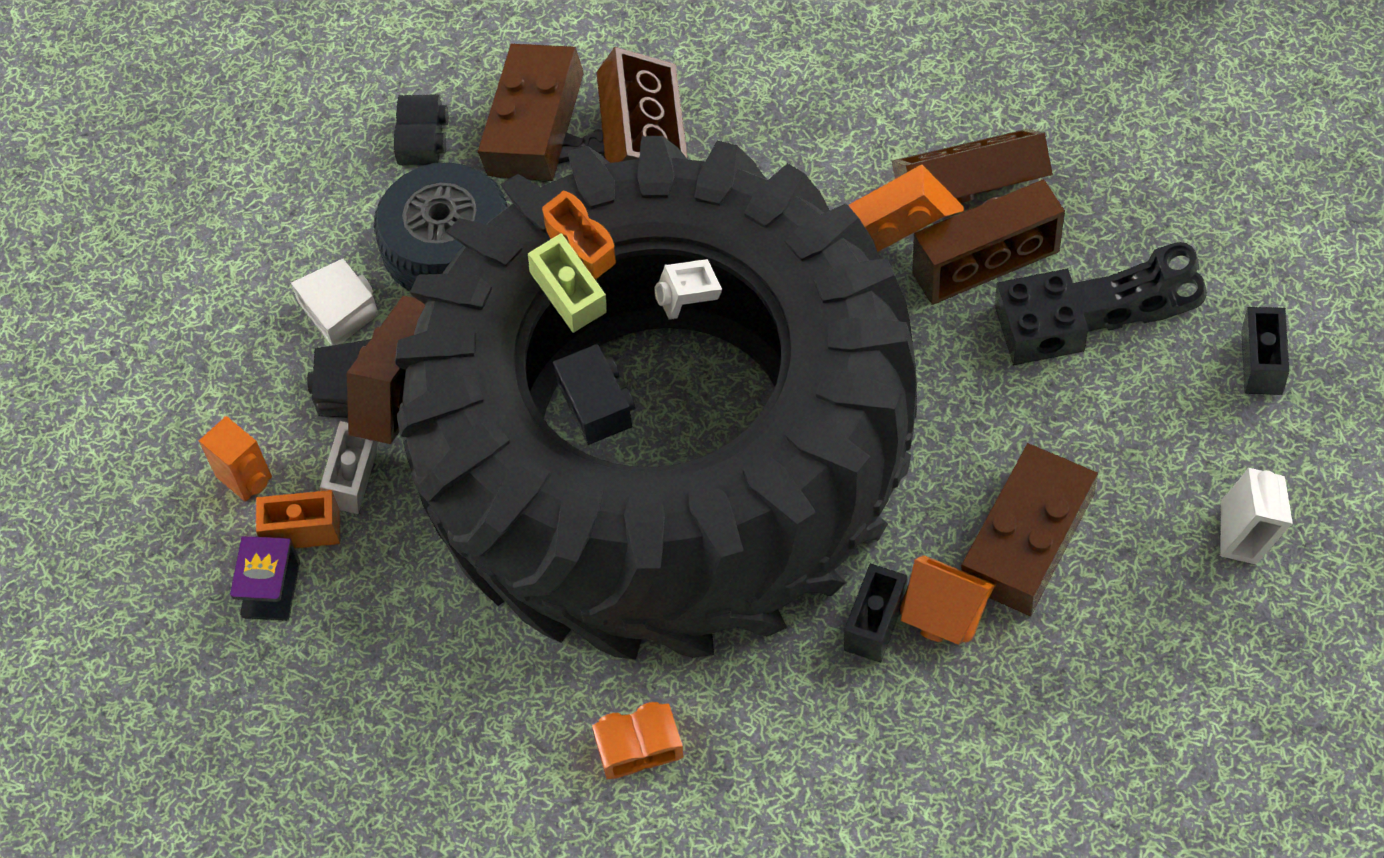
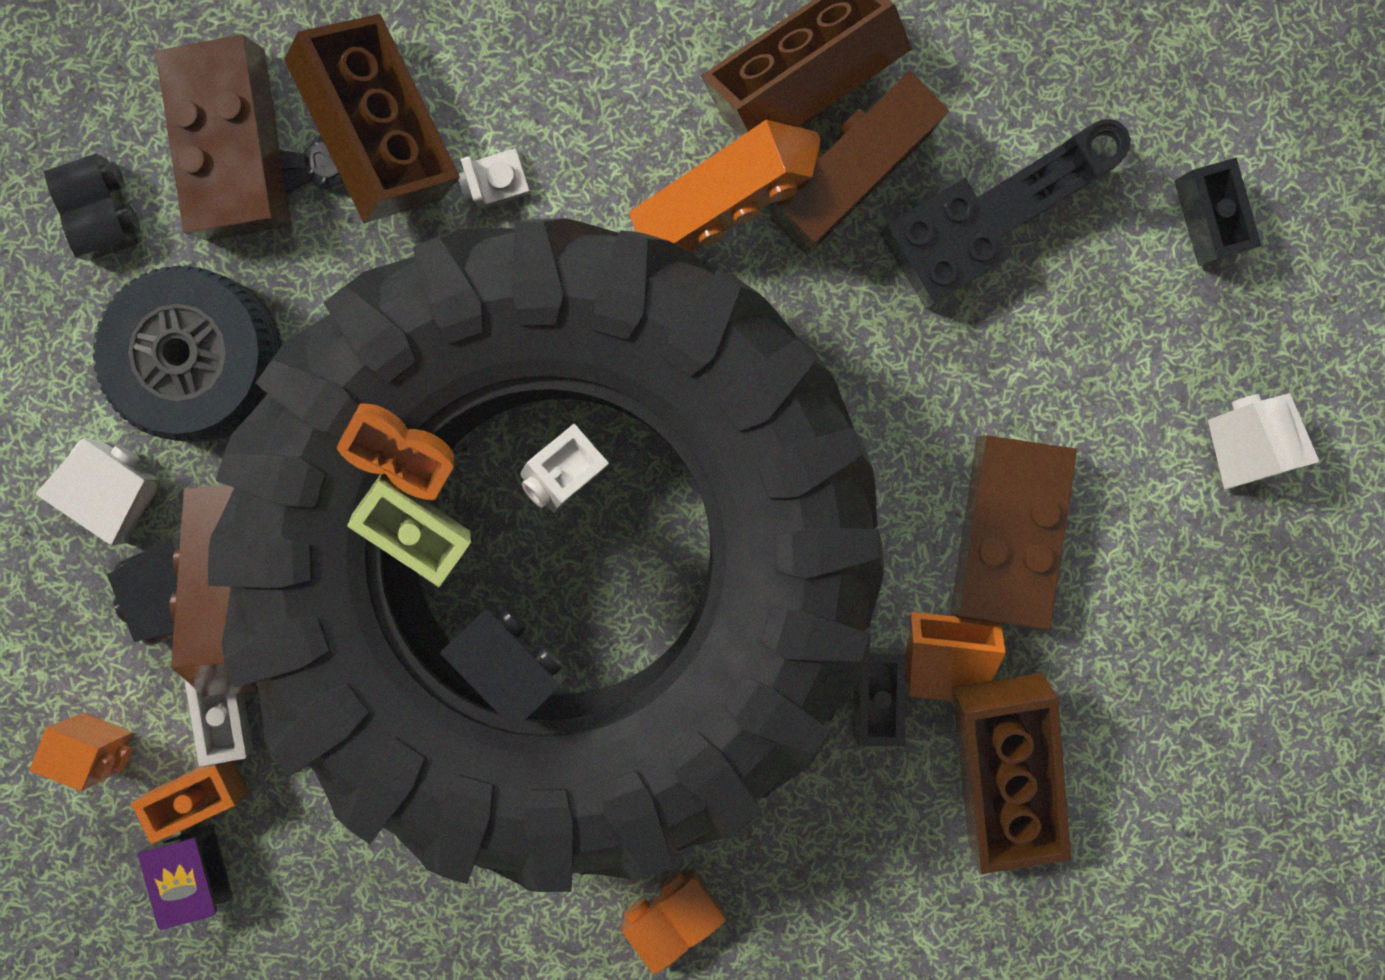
camera: 30 degrees left, 30 degrees up
none -> reddish brown brick [952,673,1071,874]

